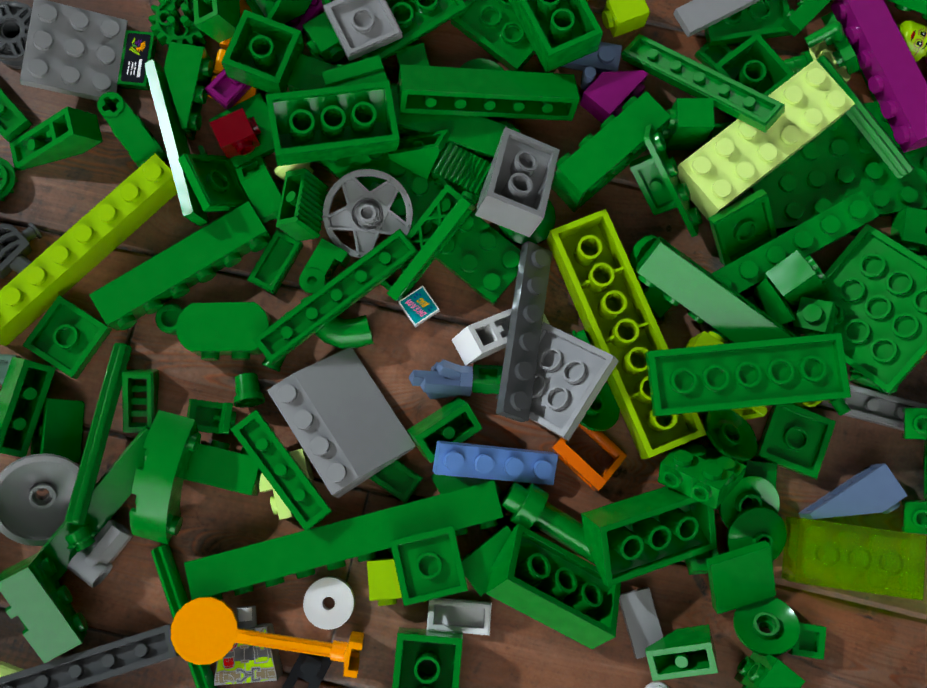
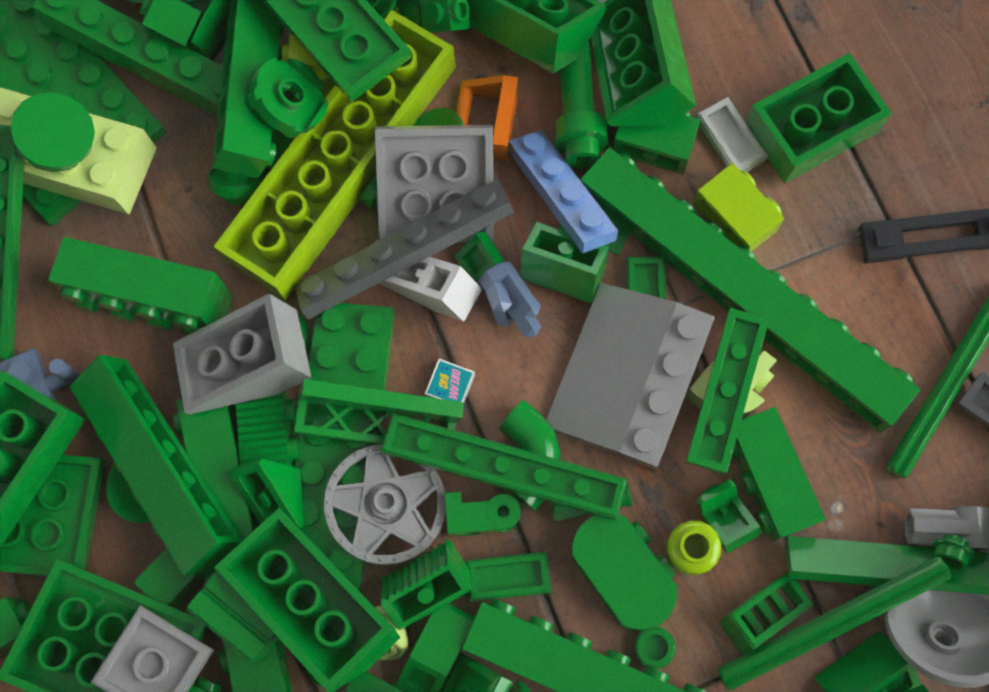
camera: 115 degrees left, 5 degrees down
green brick [129,410,201,545] -> none
light orange piece [171,597,364,678] -> none
torso [214,605,283,686] -> none
green piece [233,373,265,408] -> none
white piece [303,576,355,630] -> none
green plate [390,525,468,606] -> none
magenta slope [580,70,648,123] -> none
green bracket [629,124,702,237] -> none
green brick [662,98,715,150] -> none
green tile [708,189,777,266] -> none
none -> green tile [10,92,95,172]
none -> green plate [248,58,328,138]
none -> lime head [665,520,721,576]

